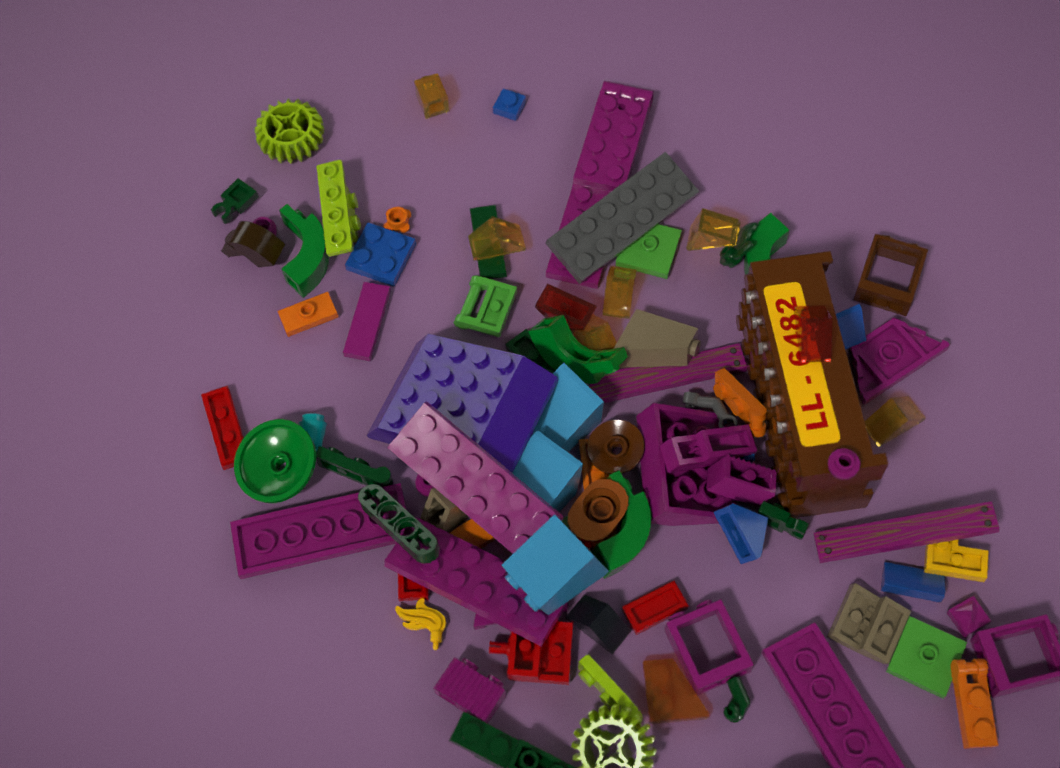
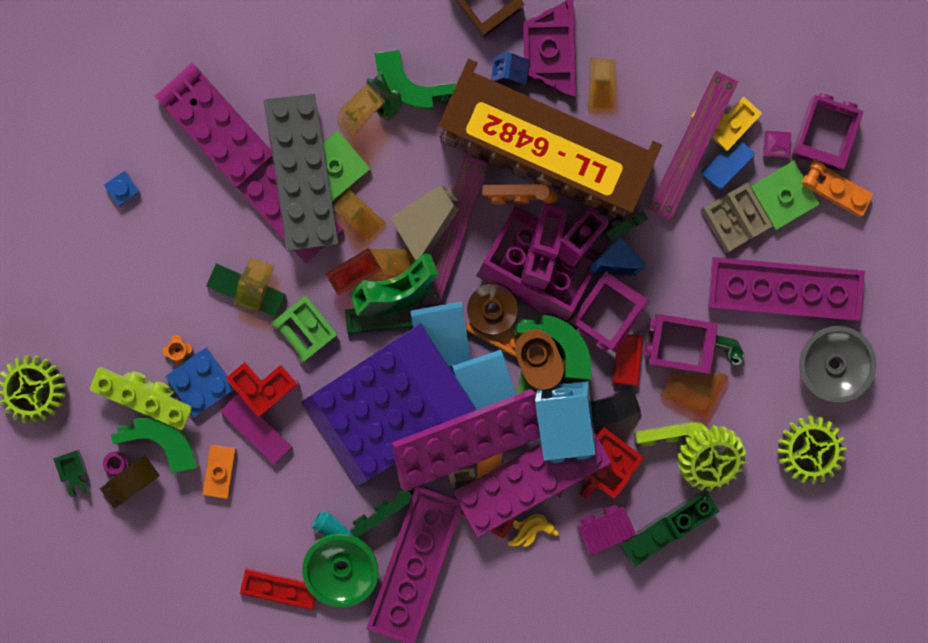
camera: 60 degrees left, 25 degrees up
dark green beam [358,484,440,564] -> none
clear yellow brick [414,73,449,119] -> none
dark grey arm [683,392,739,428] -> none
clear red slope [794,306,833,363] -> none
magenta plate [828,449,860,480] -> none
none -> red panel [225,362,299,417]
none -> magenta window [571,271,649,353]

